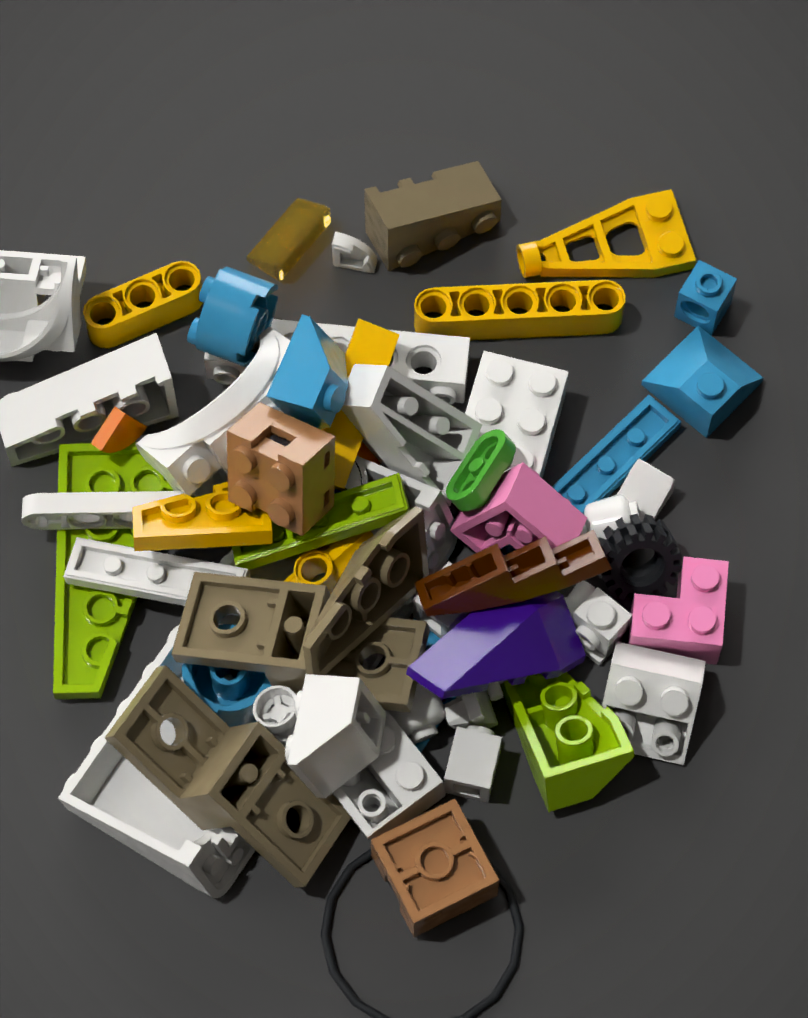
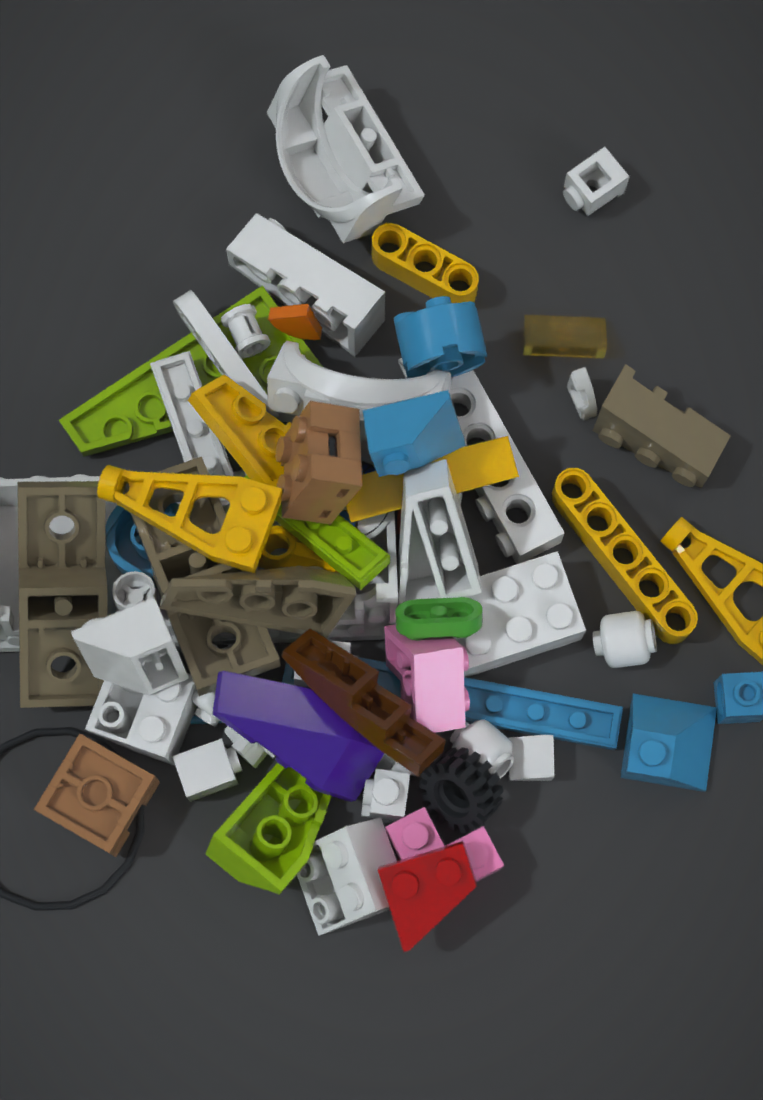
camera: 55 degrees right, 10 degrees up
none -> yellow plate [97,465,283,574]
none -> white bush [221,304,271,358]
none -> red wing [378,841,477,952]
none -> white brick [563,147,630,216]
none -> white head [593,611,657,668]

